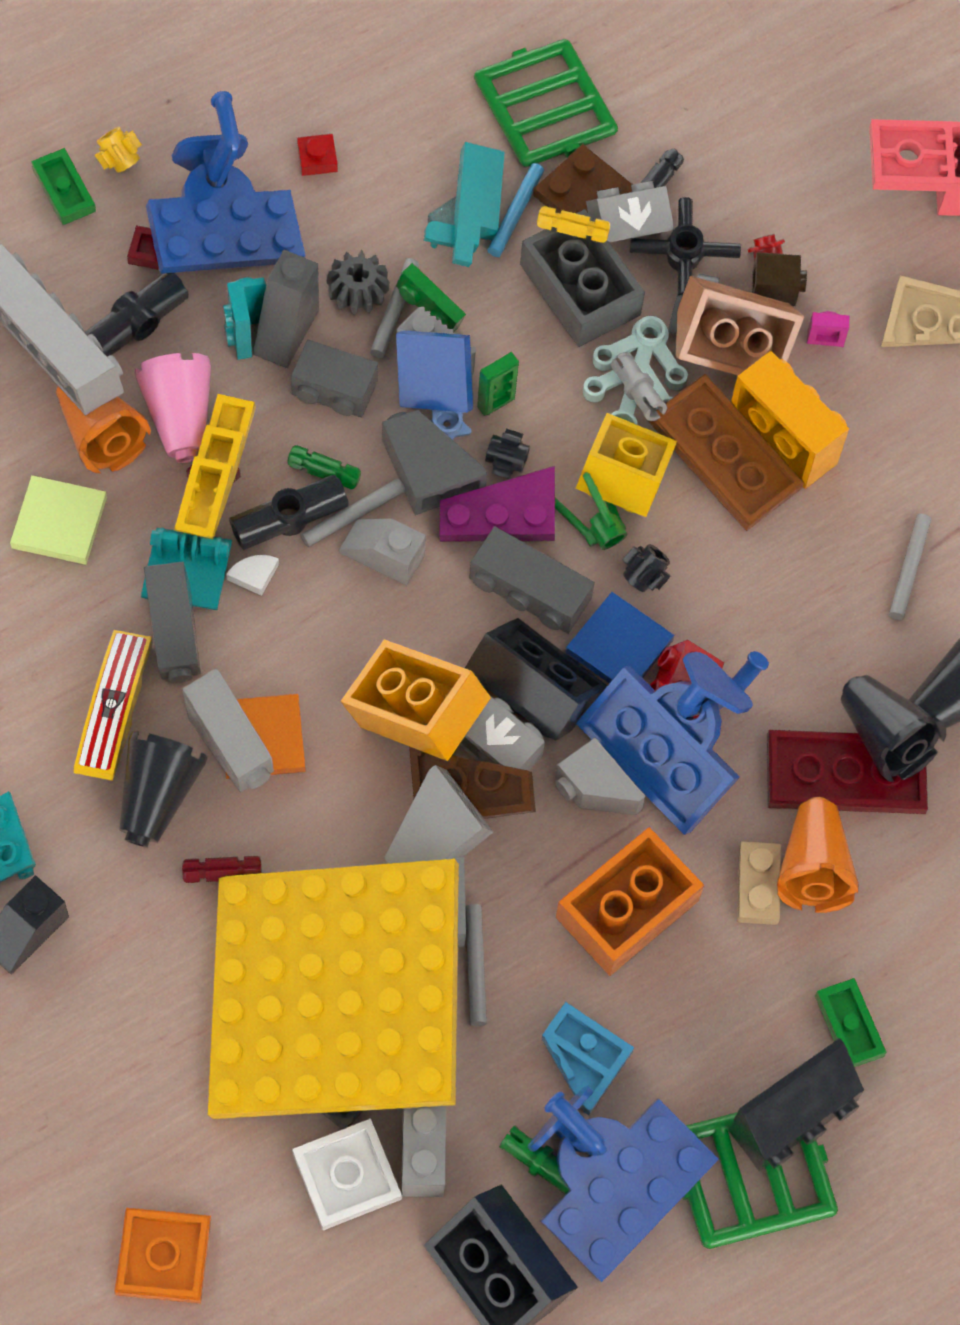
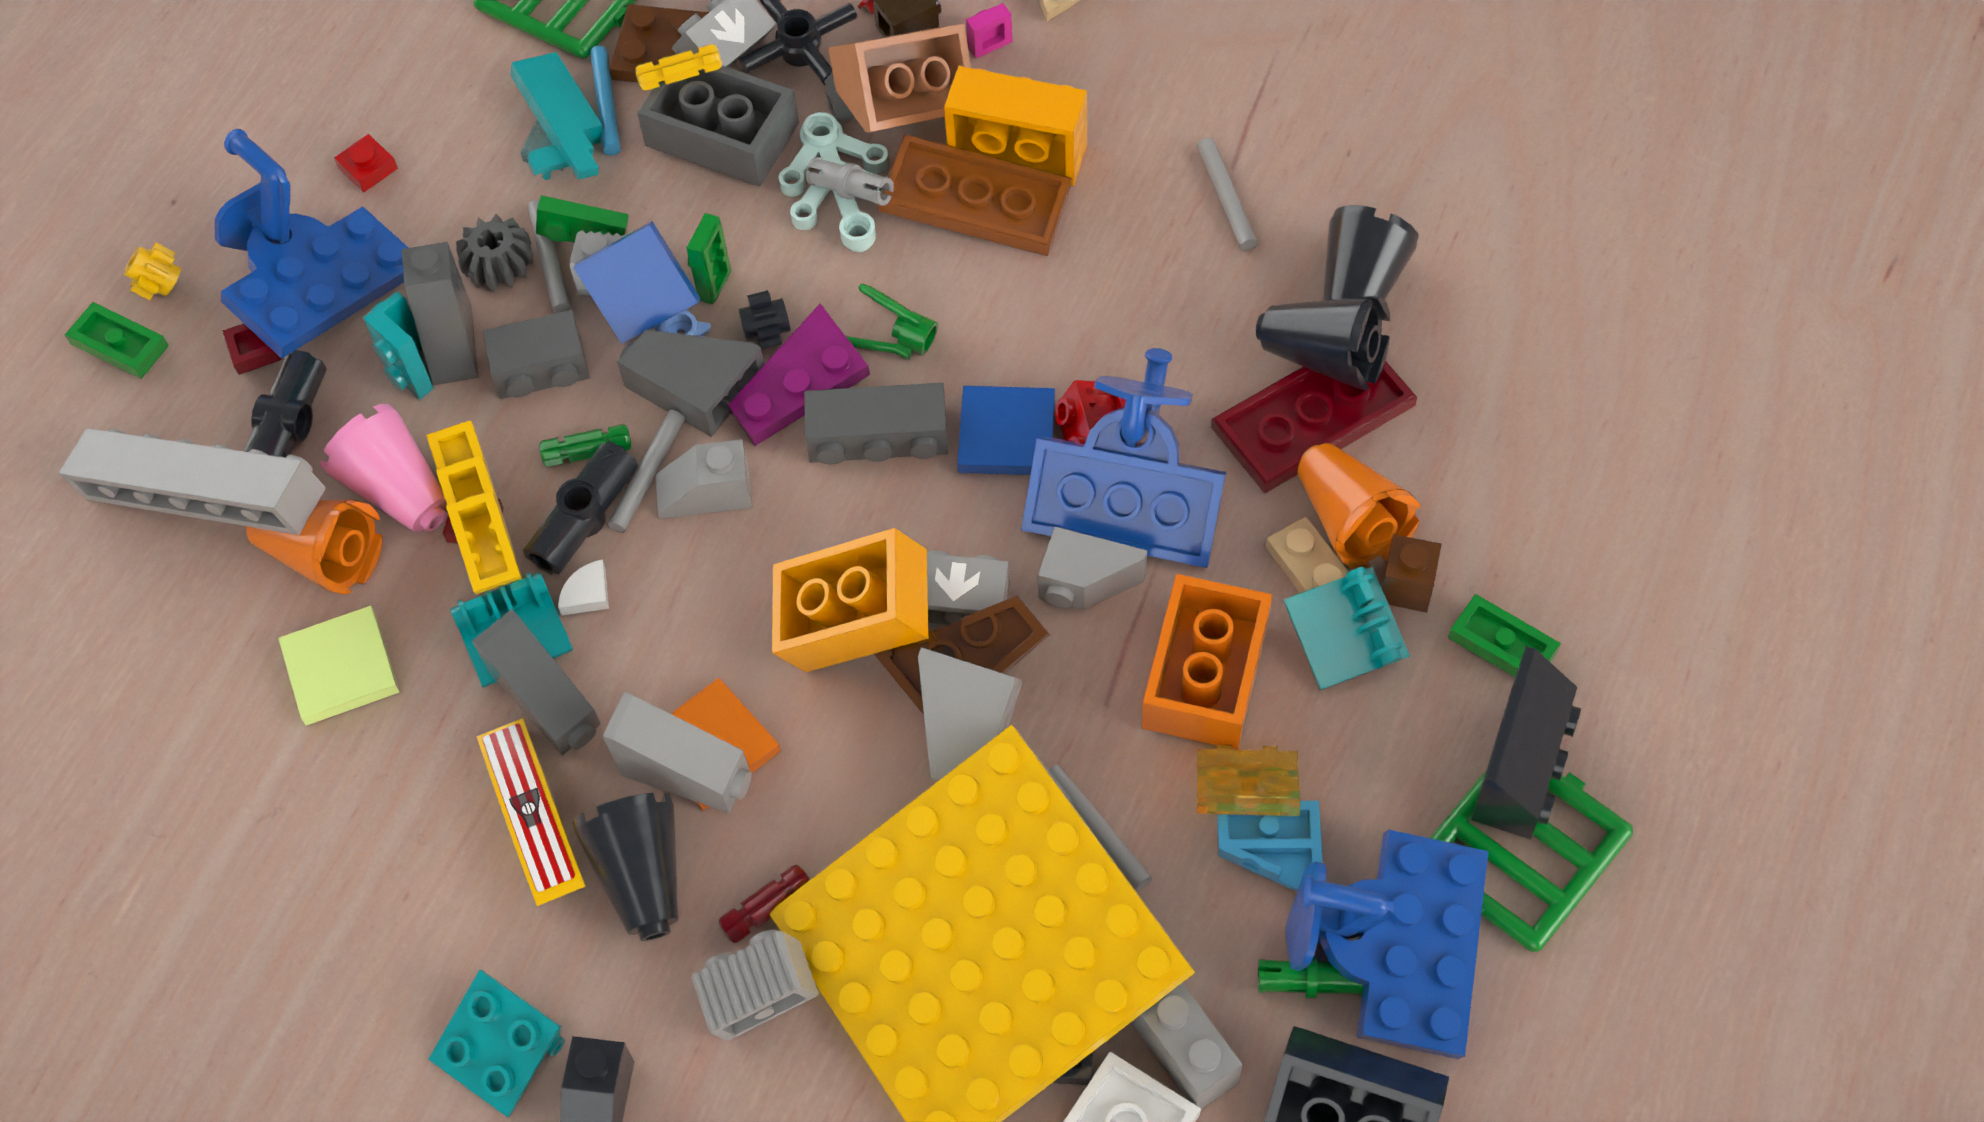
camera: 25 degrees left, 5 degrees down
black slope [465,618,608,741] -> none
yellow slope [575,413,677,517] -> none
black gear [622,544,671,592] -> none
none -> light grey brick [691,930,819,1041]
none -> clear yellow plate [1197,745,1300,816]
none -> teal hinge [1283,567,1410,690]
none -> reddish brown brick [1382,534,1442,613]

